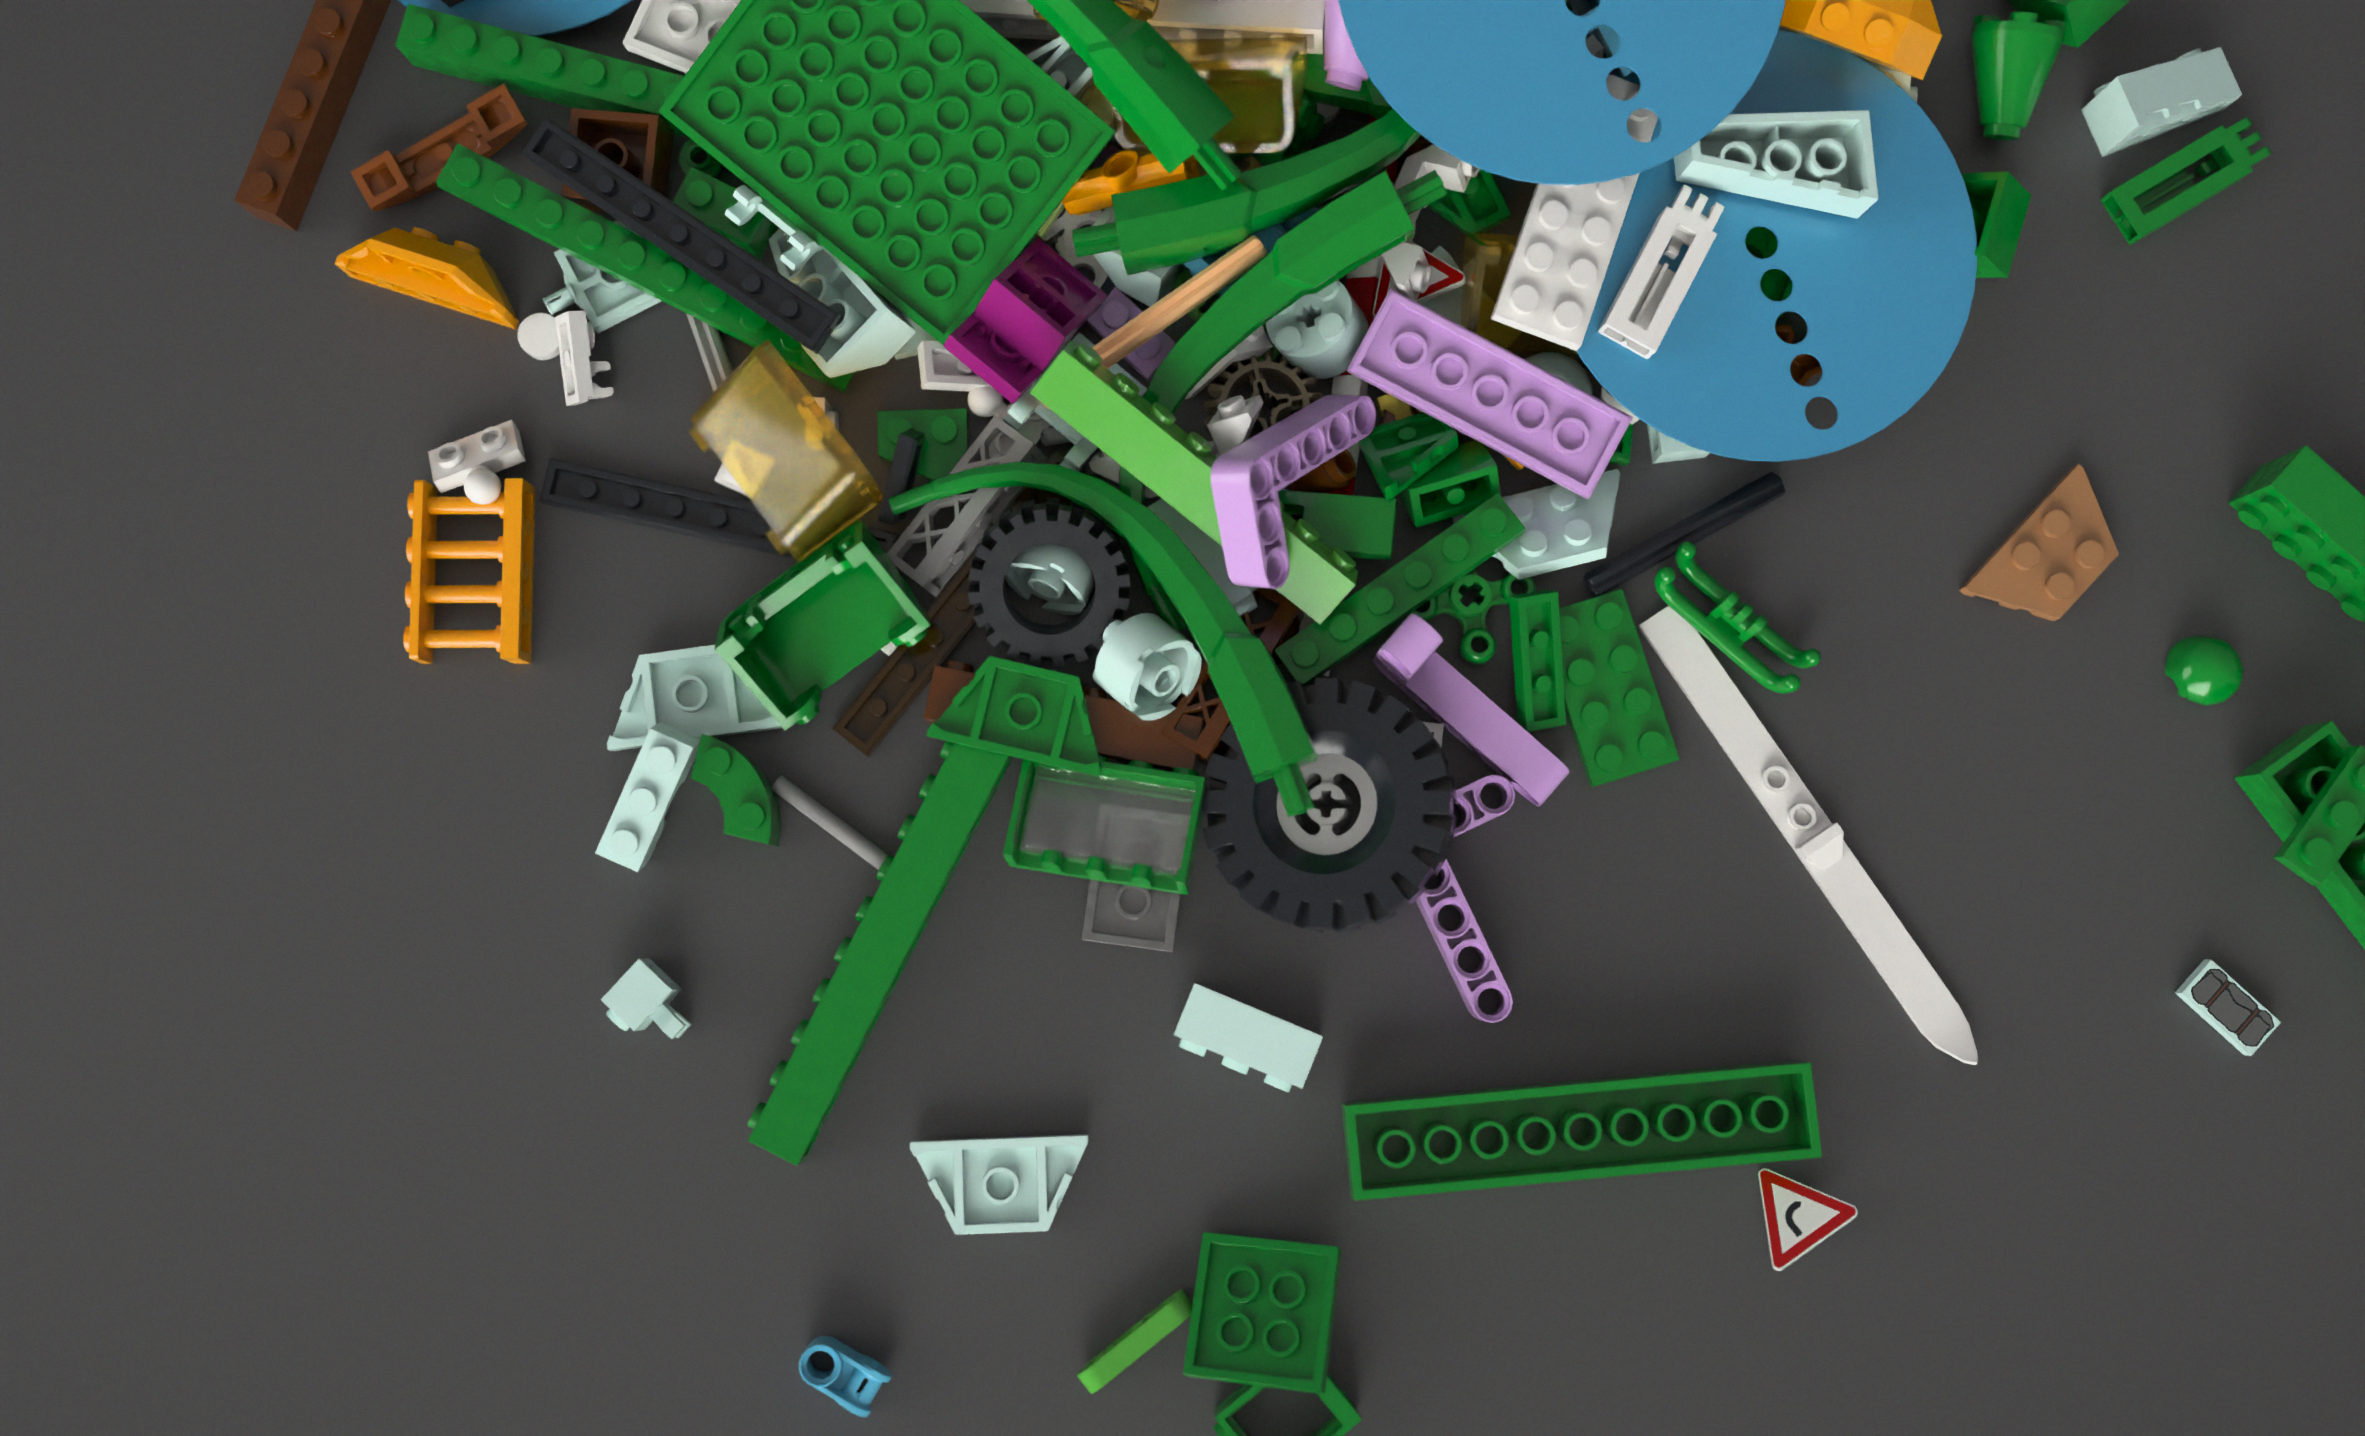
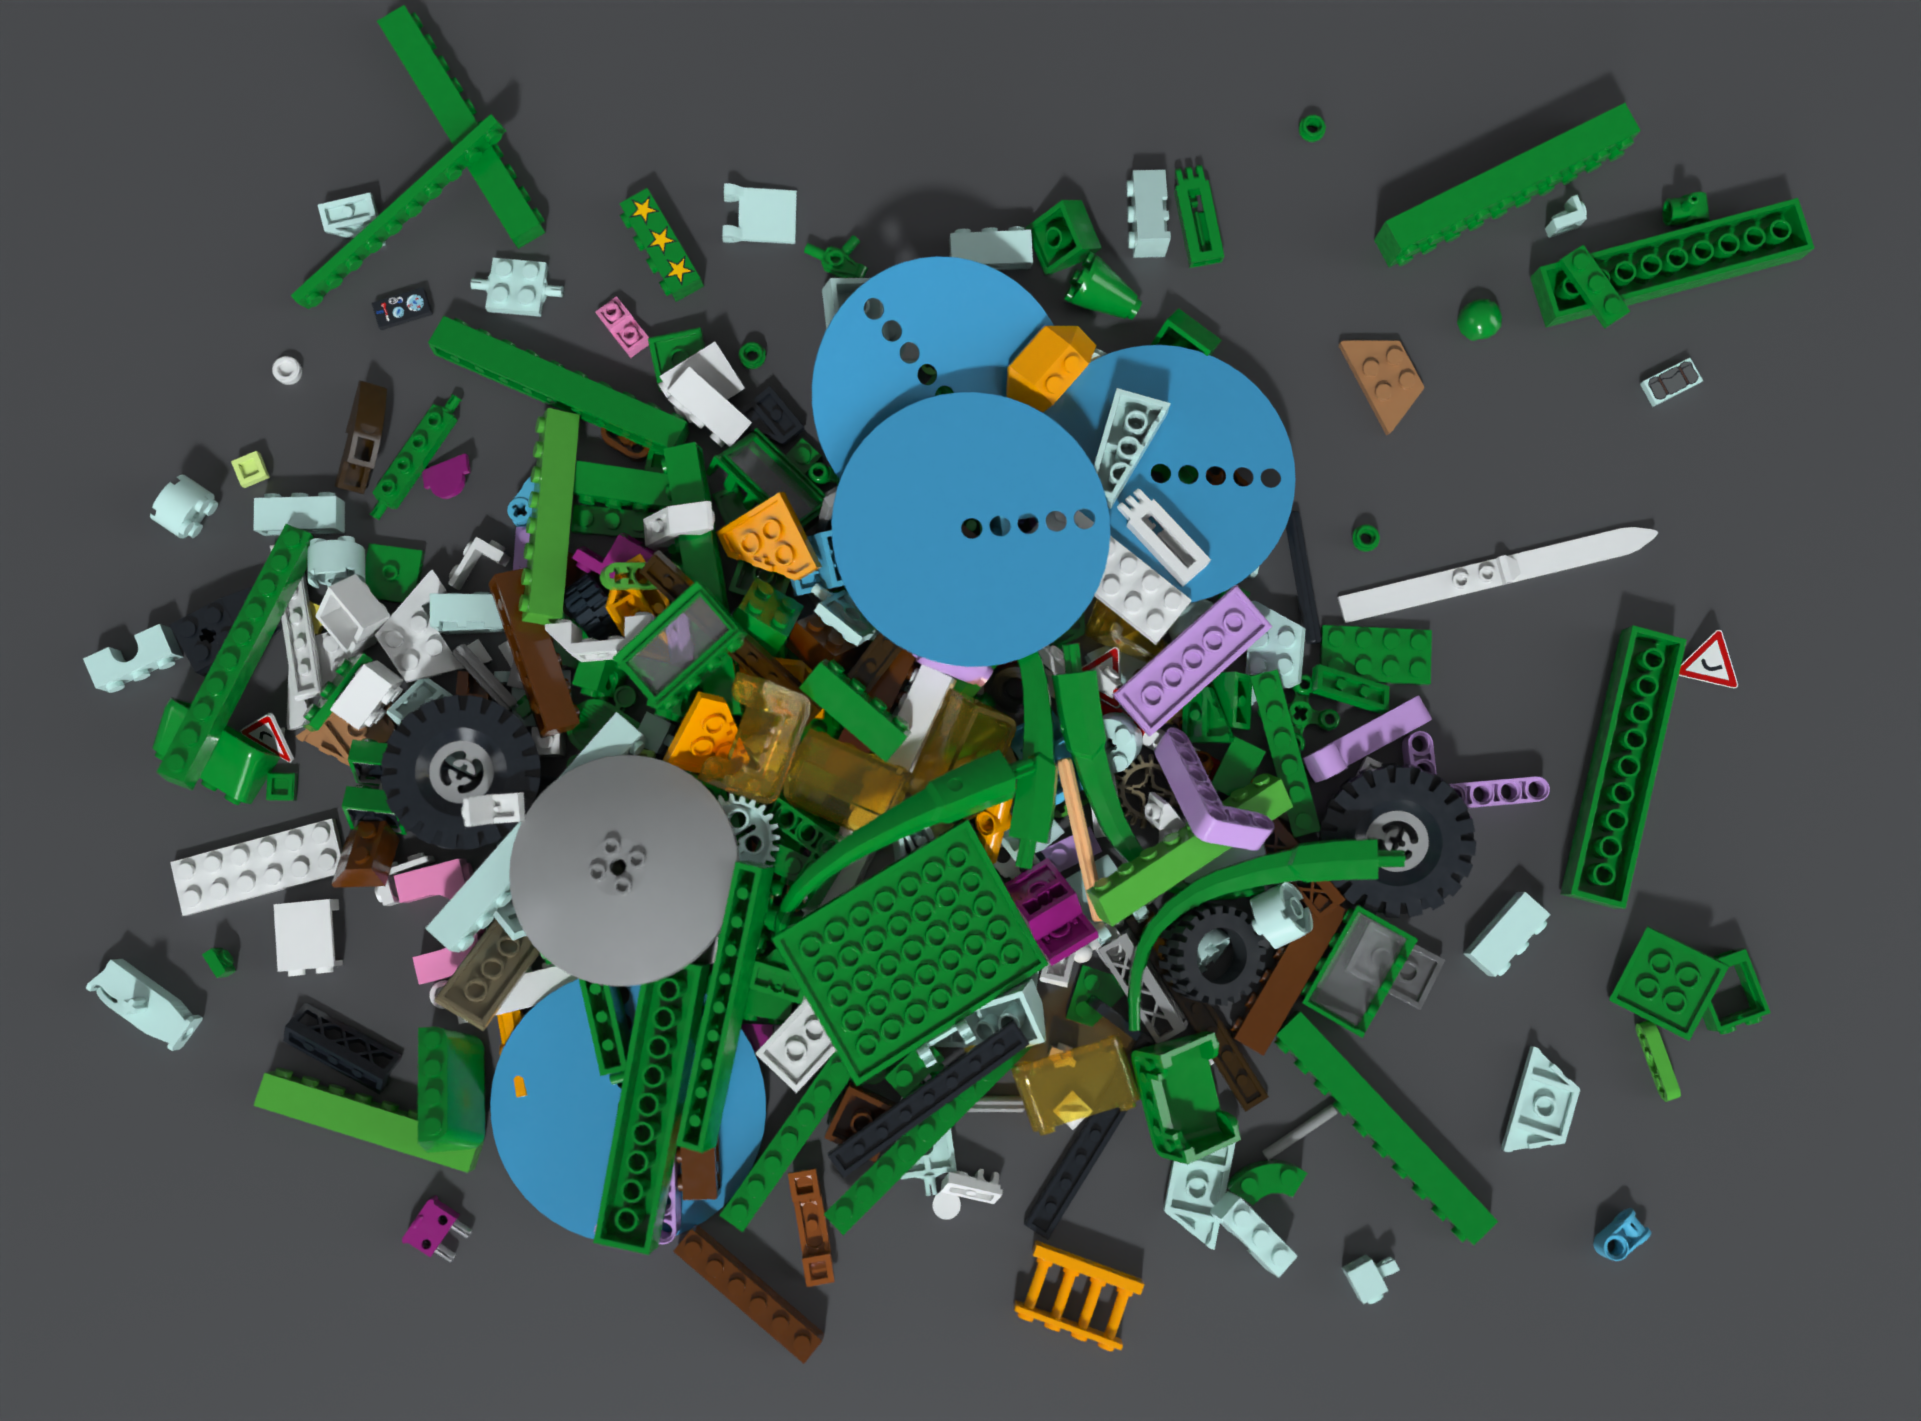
camera: 70 degrees left, 0 degrees up
light orange wedge [334,227,519,329] -> none
white plate [428,420,526,505] -> none
green wing [926,656,1102,777] -> none
green piece [1654,541,1821,694] -> none
none -> green plate [1352,524,1380,552]

